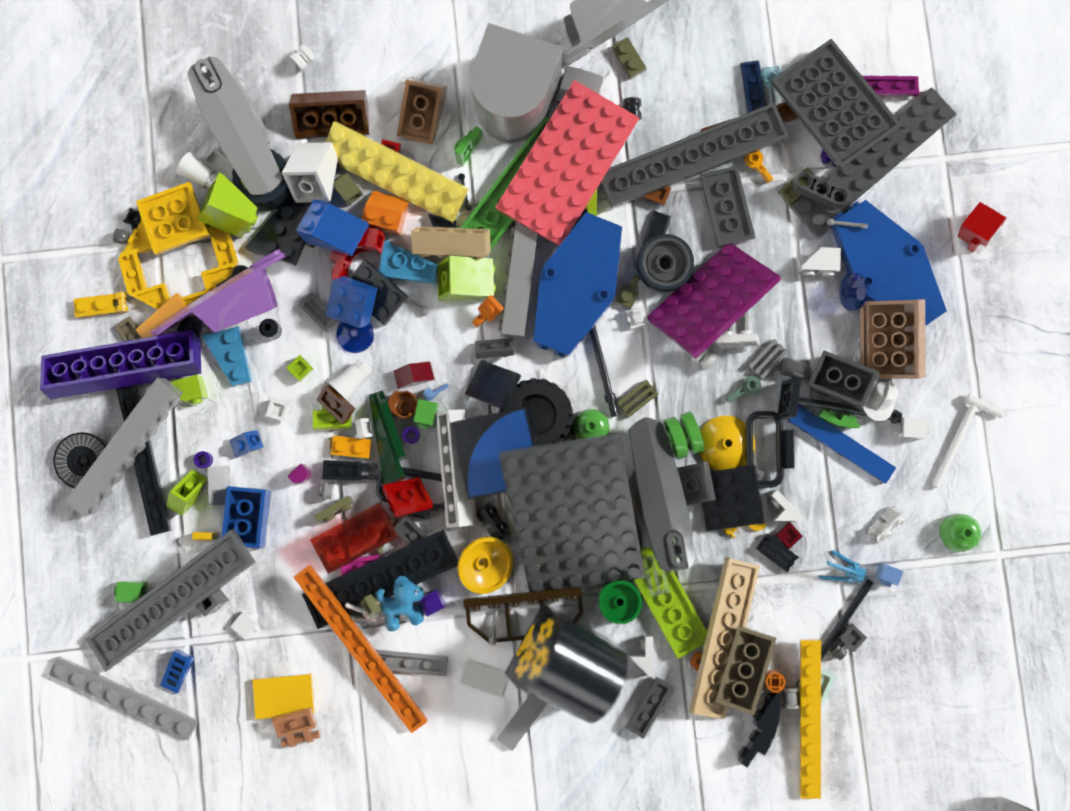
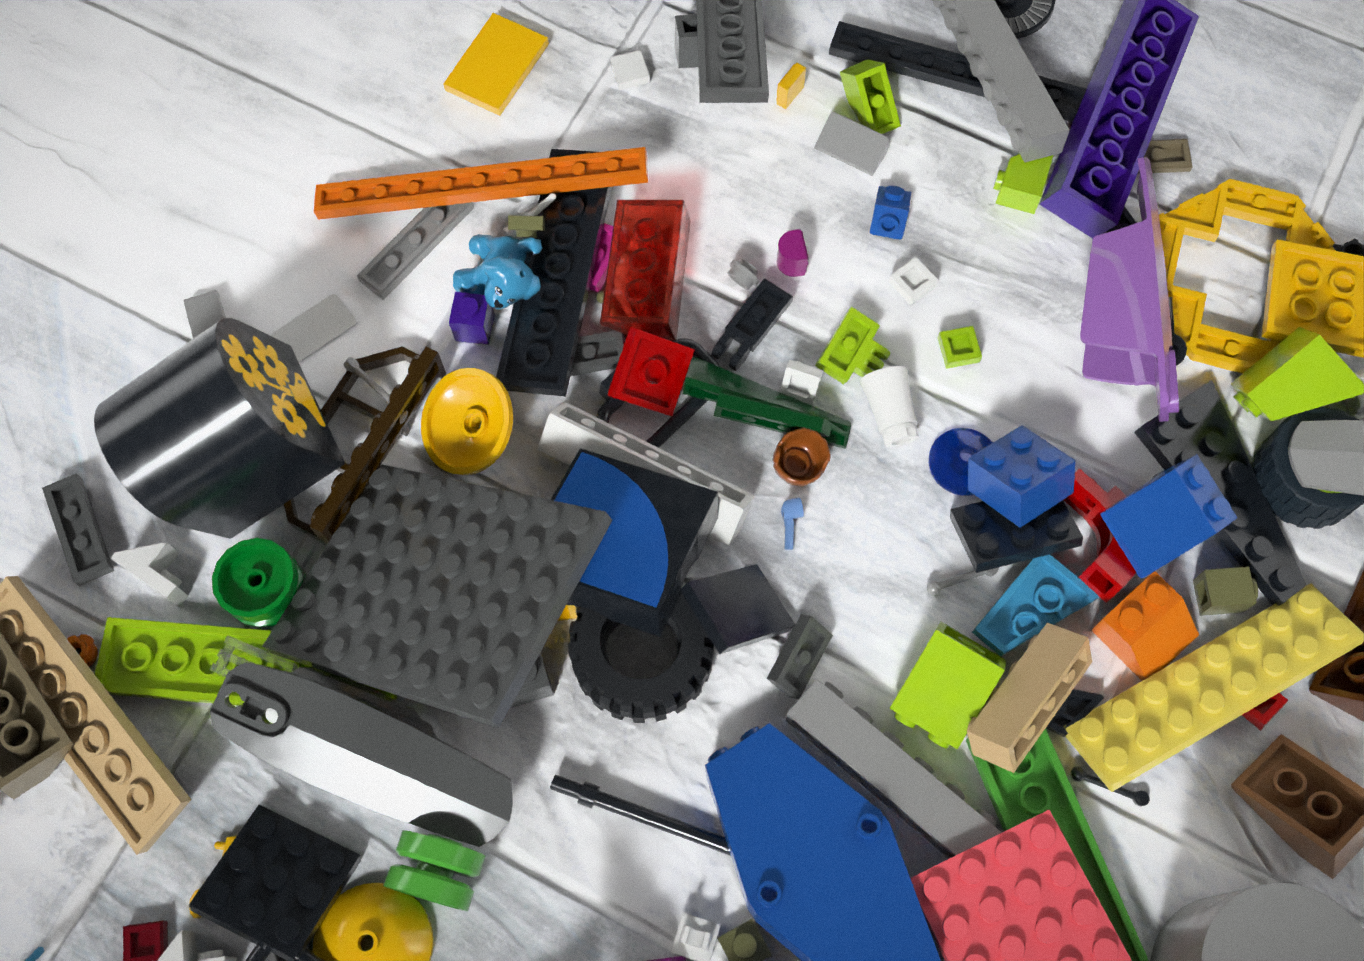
camera: 120 degrees right, 15 degrees down
yellow plate [73,292,129,318] -> none
dark grey hinge [113,228,129,244] -> none
light orange tile [135,293,188,338] -> none
dark purple bush [193,451,213,469] -> none
dark azure wing [201,326,252,386] -> none
blue brick [221,486,271,548] -> none
black brick [259,318,282,340] -> none
nougat plate [272,707,321,748] -> none
white slope [282,142,338,203] -> none
light grey tile [299,292,338,333] -> none
olive plate [315,495,354,524] -> none
reddish brown plate [316,384,356,424] -> none
light orange plate [331,435,372,459] -> none
dark red slope [393,361,435,389] -> none
dark purple bush [402,427,420,444] -> none
bright green brick [414,399,439,429] -> none
bright green plate [454,126,483,167] -> none
orange plate [472,295,504,328] -> none
black hinge [476,502,511,540] -> none
bright green cylinder [572,409,610,440] -> none
olive tile [617,380,659,418] -> none
dark grey plate [677,461,716,505] -> none
black tile [755,533,799,573] -> none

